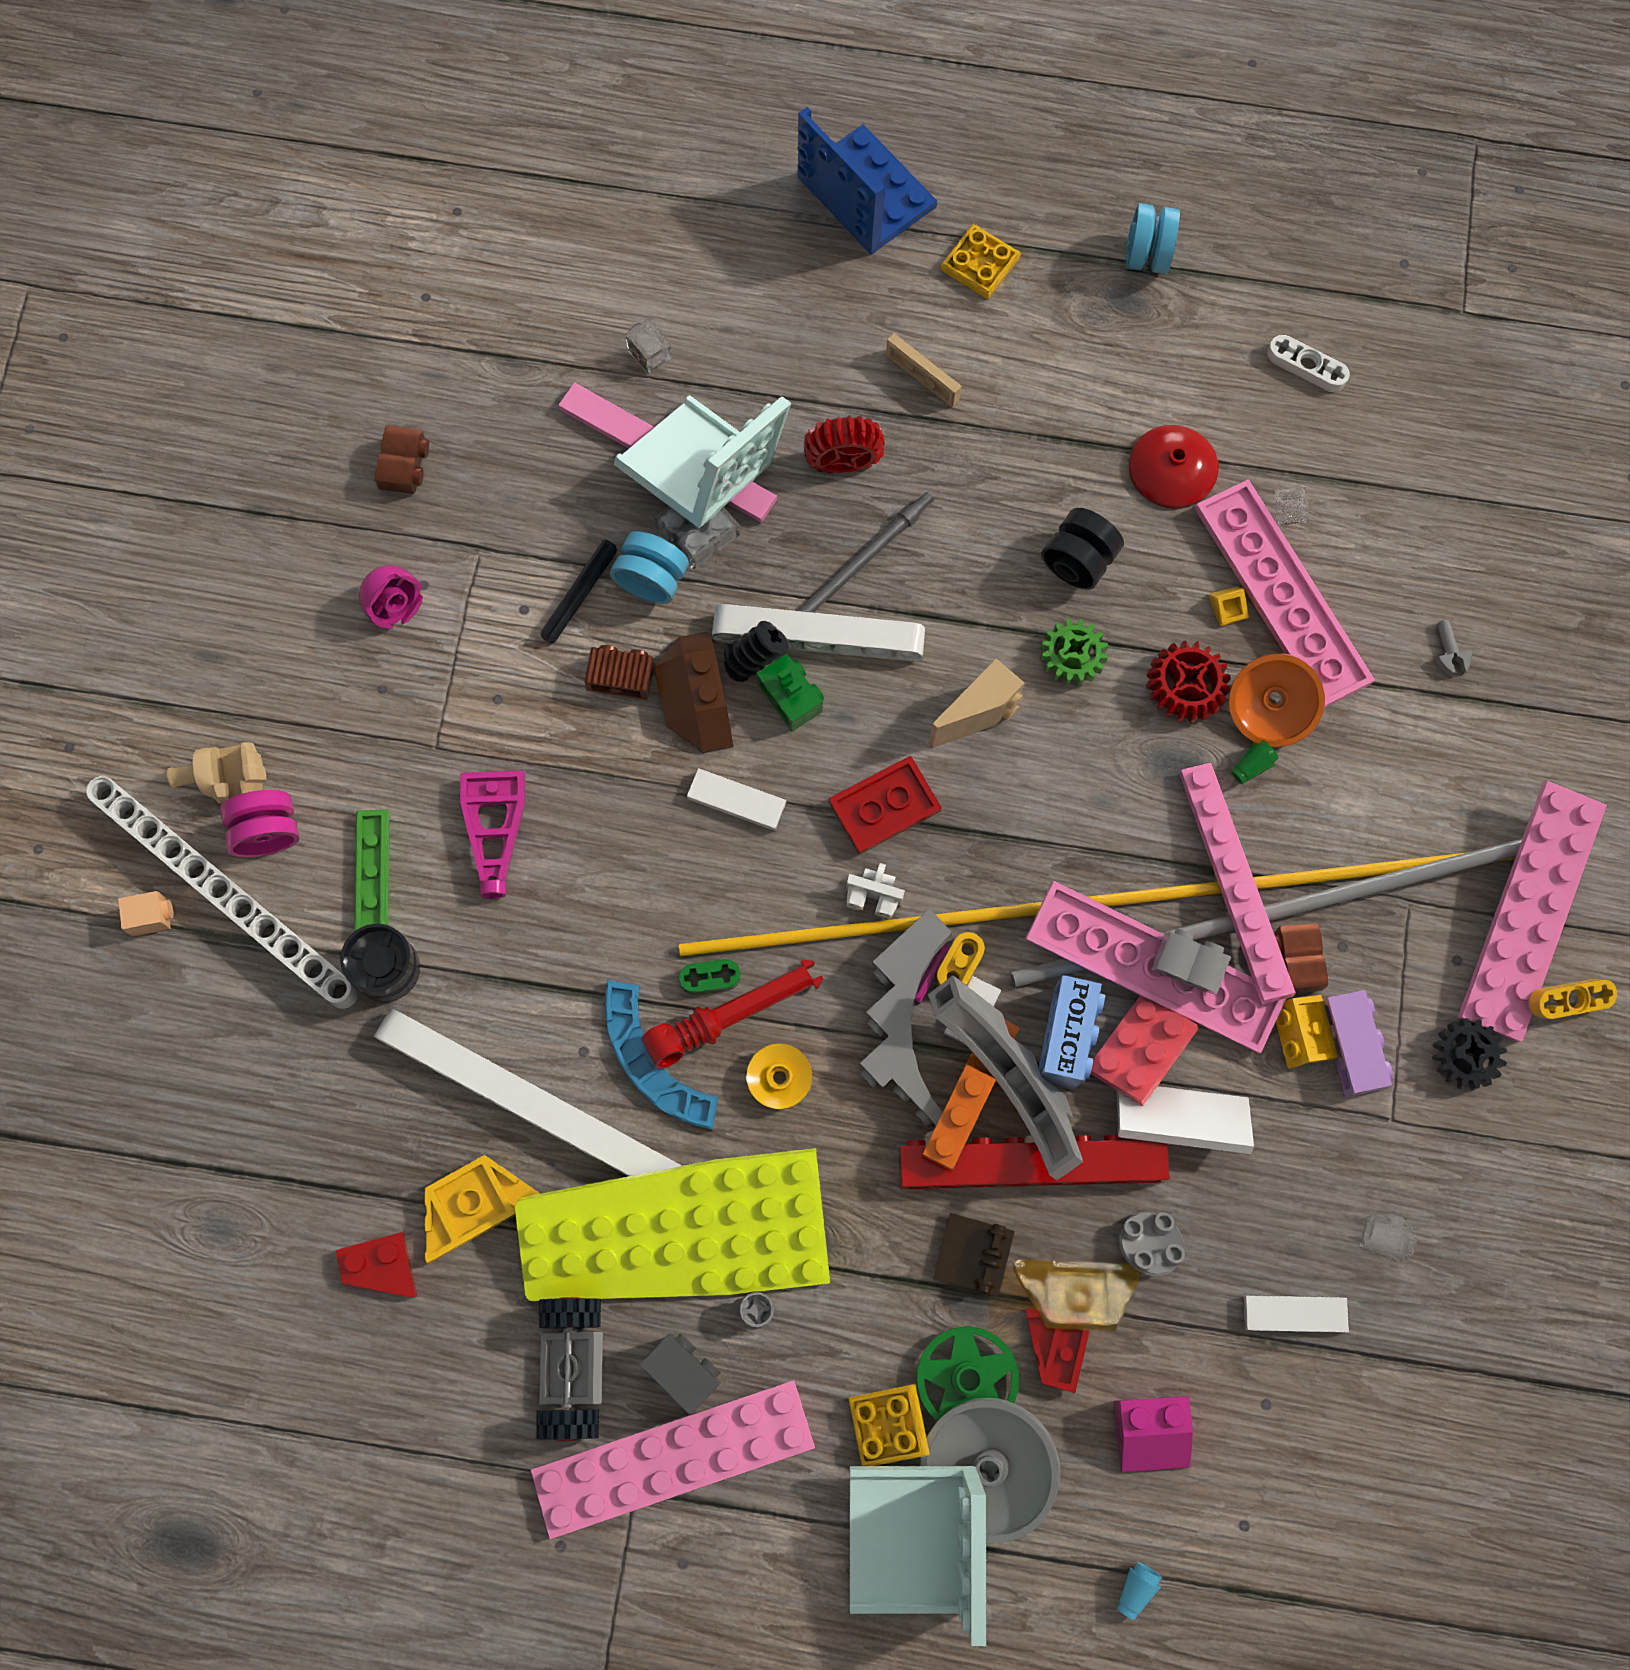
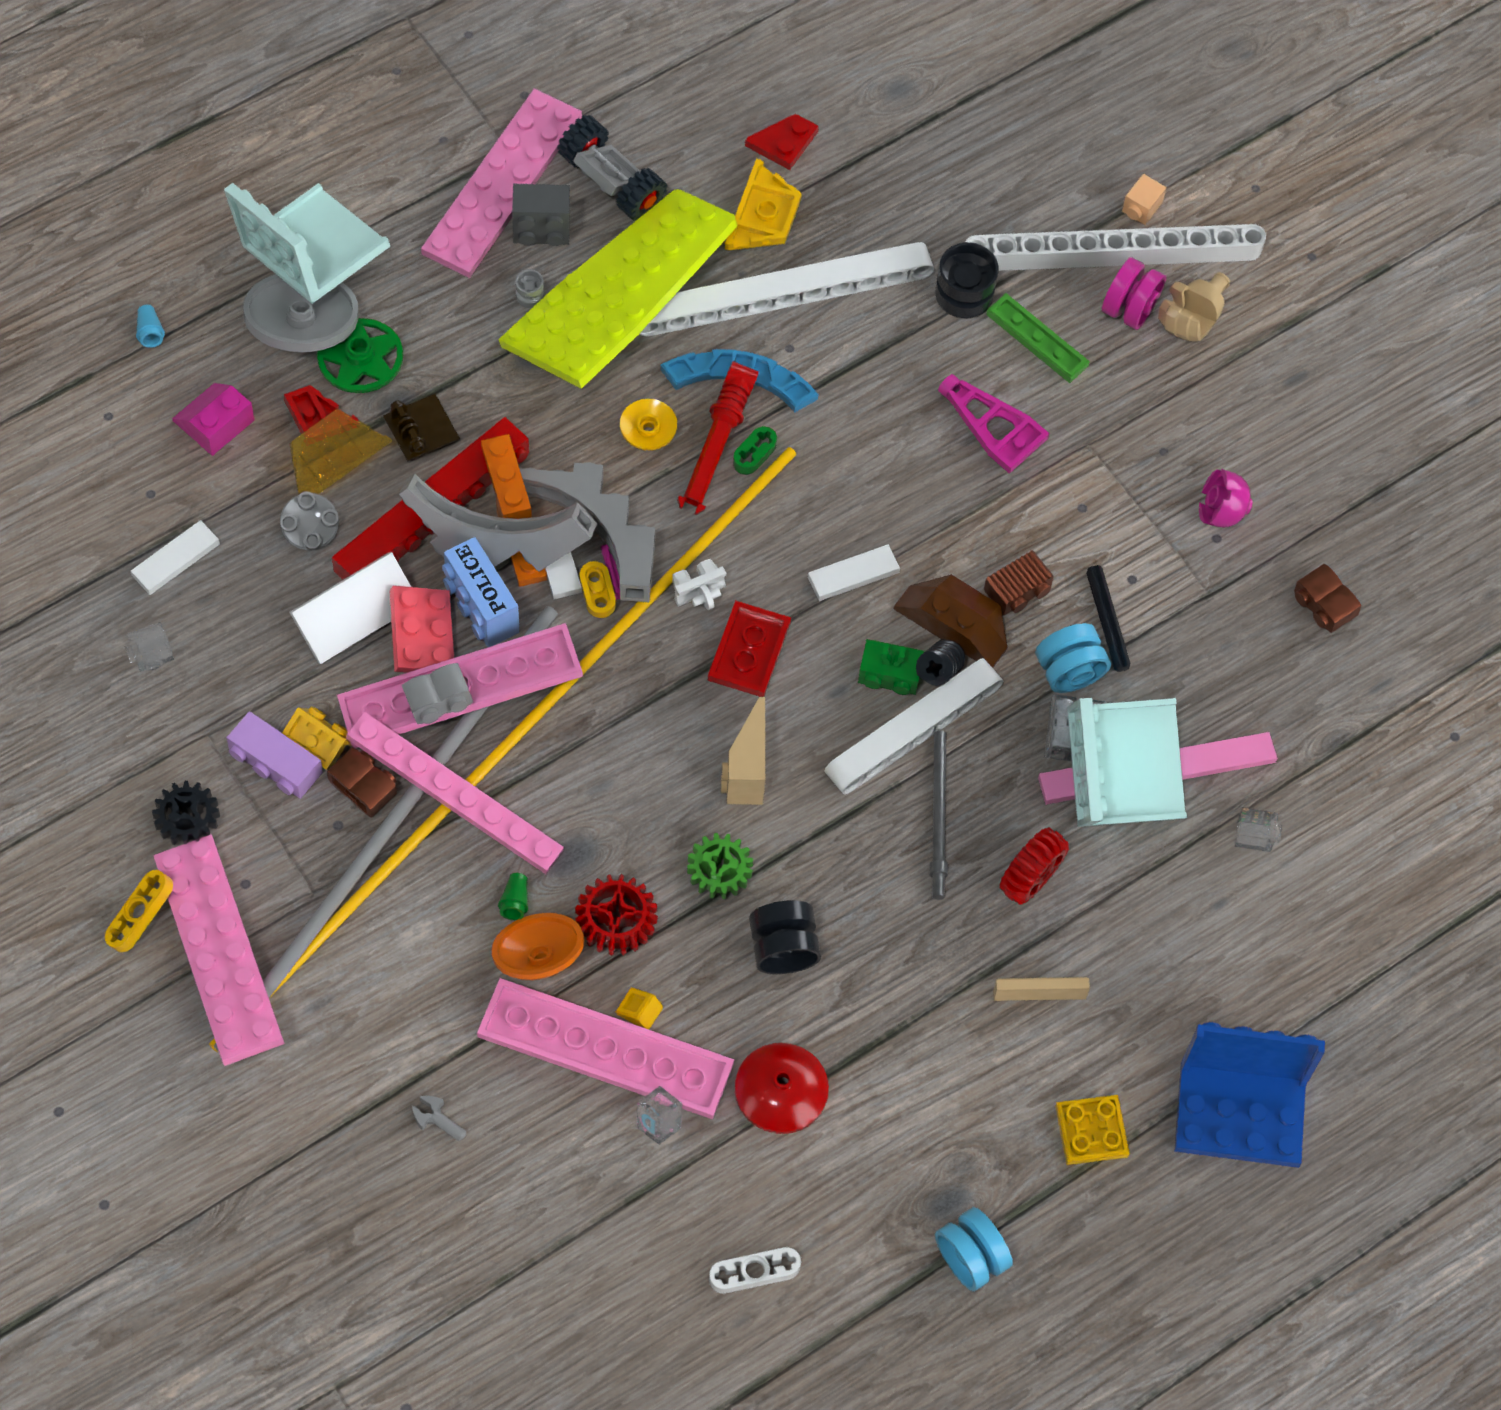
camera: 135 degrees right, 10 degrees down
yellow tile [848,1384,930,1466] -> none

